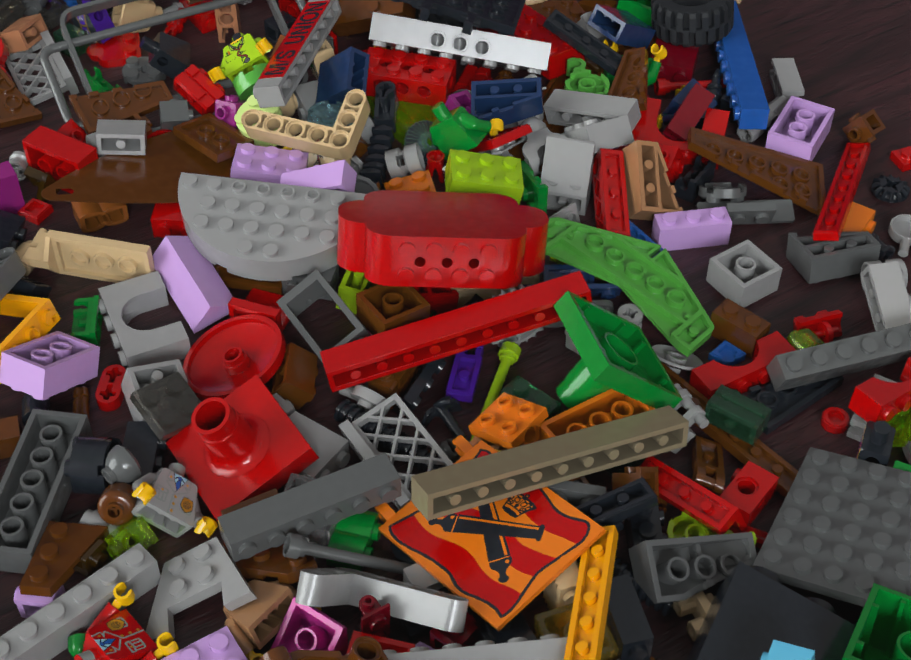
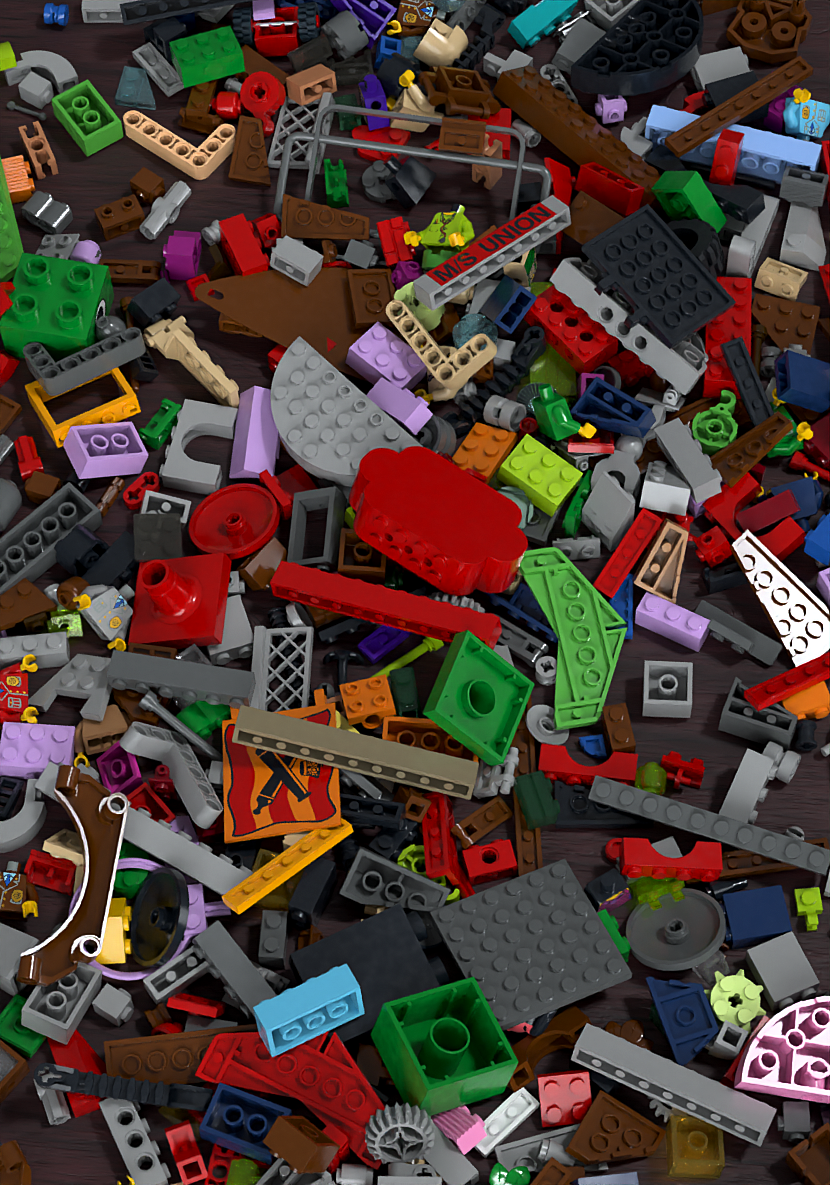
camera: 40 degrees right, 15 degrees up
dark grey brick [101,445,142,484] -> none
dark grey plate [698,182,747,203] -> none

